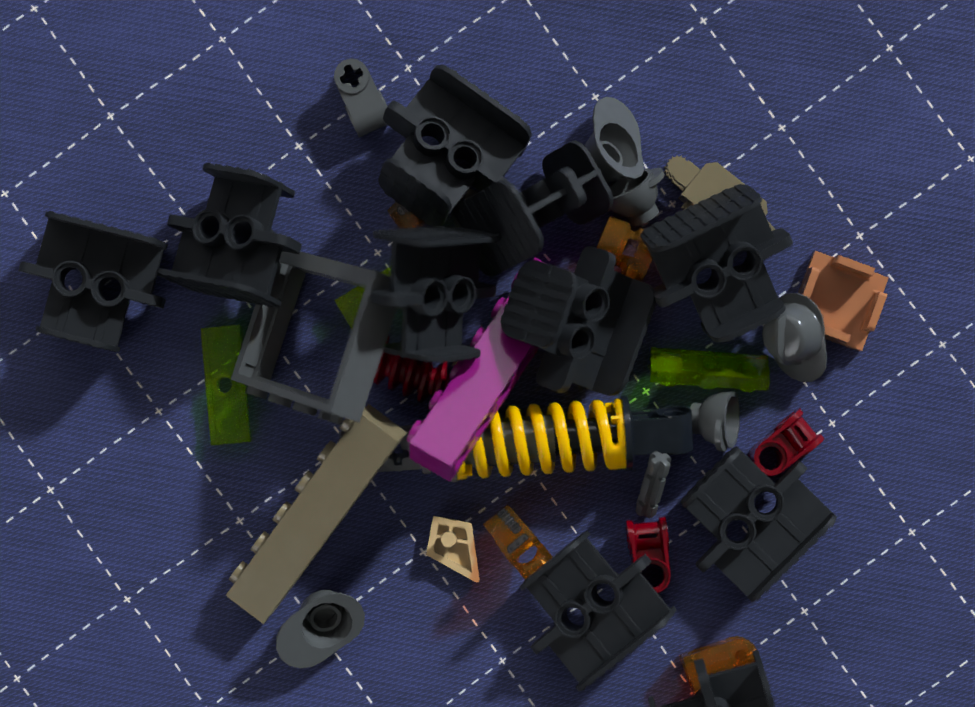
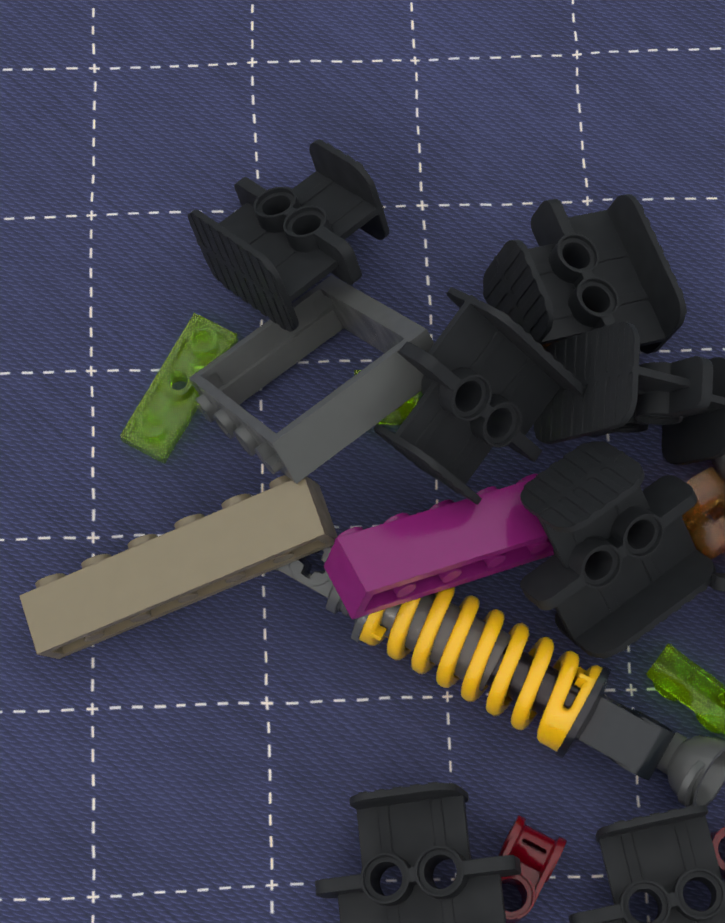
camera: 30 degrees right, 15 degrees down
black piece [18,211,168,352] -> none
dark grey piece [276,590,365,668] -> none
dark grey piece [334,58,388,138] -> none
dark red piece [373,336,450,403] -> none
tan piece [426,516,480,582] -> none
clear orange leg [483,504,553,580] -> none
dark grey axle [635,451,671,519] -> none

